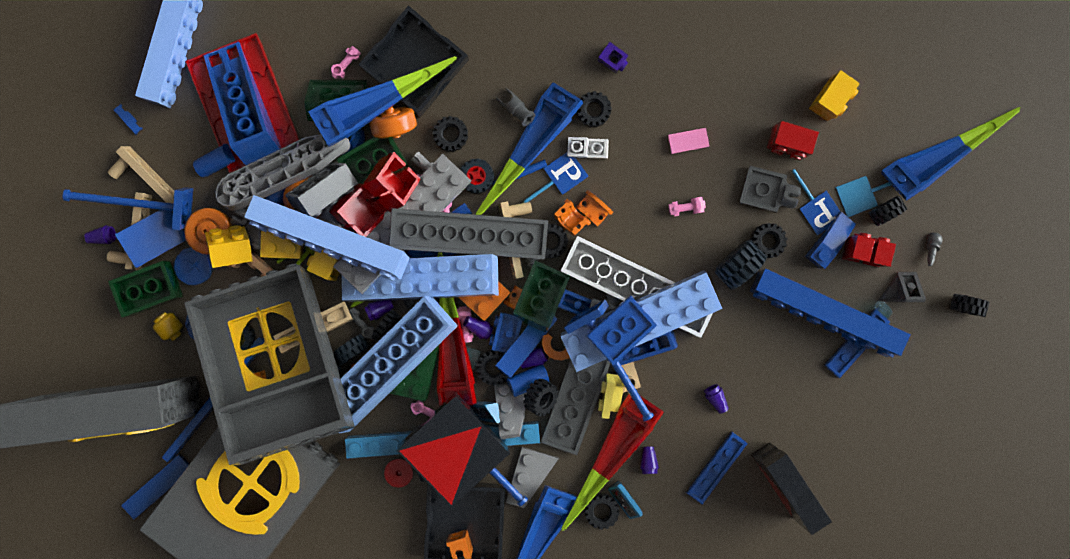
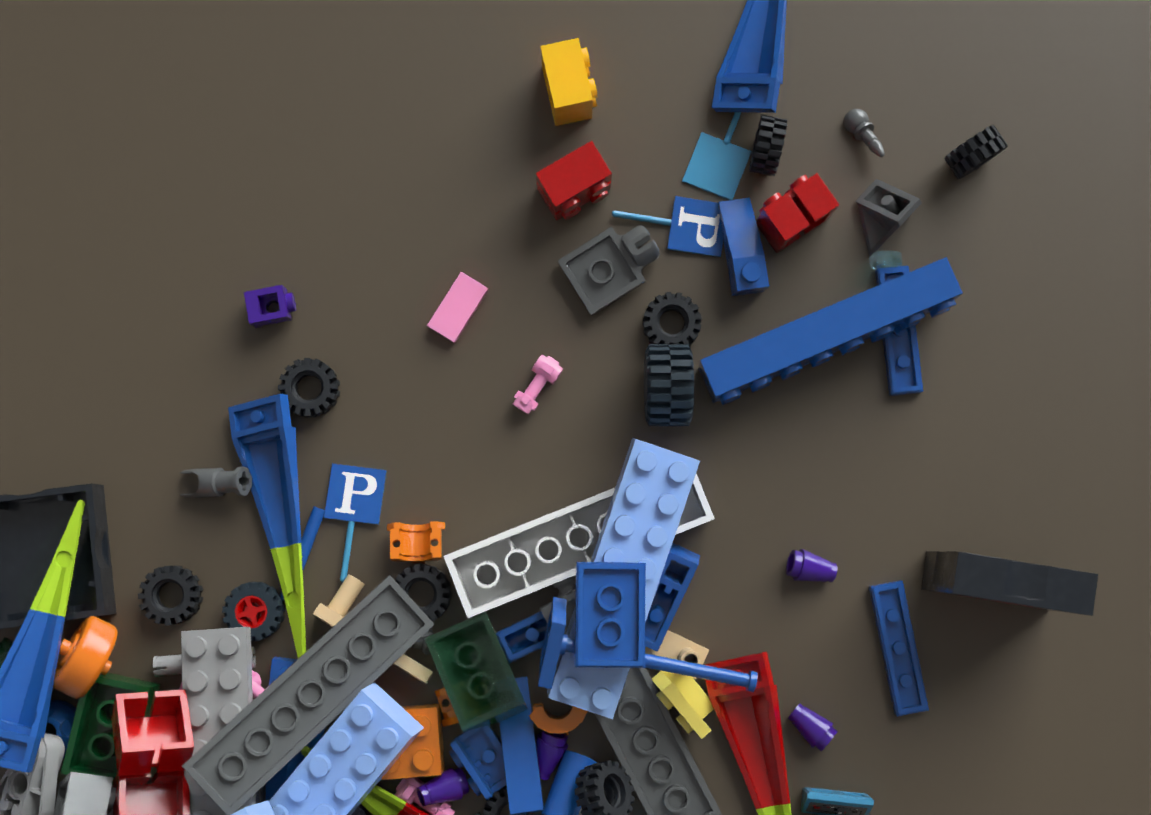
camera: 50 degrees left, 5 degrees down
white slope [567,137,609,159] -> none
orange piece [576,190,613,227] -> none

